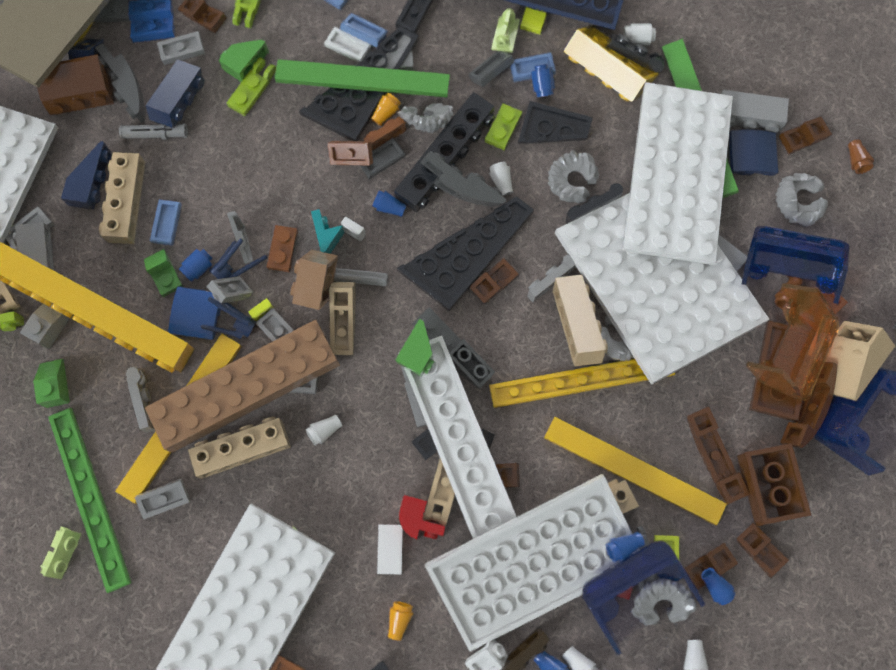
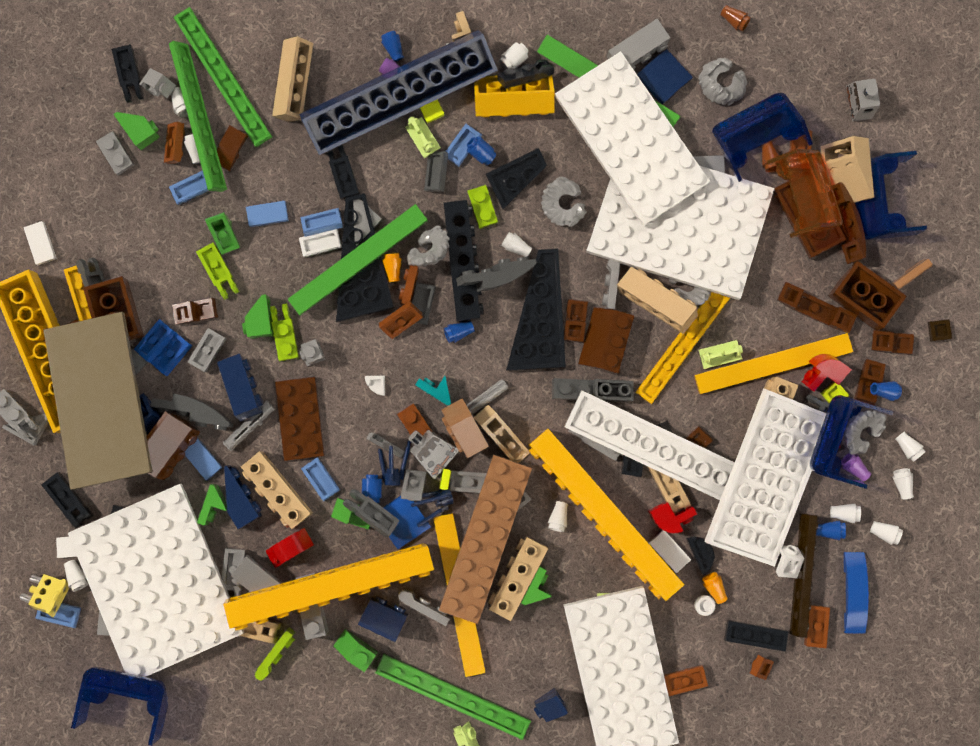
camera: 45 degrees left, 10 degrees up
light grey plate [135,478,190,519] -> none
white tile [341,217,366,241] -> none
bright green slope [395,319,435,377] -> none
black plate [566,183,623,224] -> none
blue cone [605,532,645,562] -> none
reddish brown slope [778,116,832,155] -> none
none -> medium blue tile [185,438,223,481]
none -> bright green slope [197,484,227,526]
none -> red brick [266,528,314,568]
none -> reddish brown plate [275,377,325,461]
none -> light grey brick [300,339,326,367]
none -> dark grey hinge [343,489,400,538]
none -> dark blue slope [358,596,408,642]
none -> white tile [365,376,385,396]
none -> light grey torso [409,430,459,479]
none -> bright green slope [521,566,552,605]
none -> yellow brick [528,429,684,601]
none -> dark blue slope [534,688,568,722]
none -> reddish brown slope [578,307,634,375]
none -> black plate [686,536,715,575]
none -> white tile [694,595,716,616]
none -> yellowish green hinge [699,340,743,369]
none -> brick [801,354,852,392]
none -> medium lavender cone [841,453,871,481]
none -> medium nougat tile [891,259,933,289]
none -> dark brown tile [928,319,952,342]

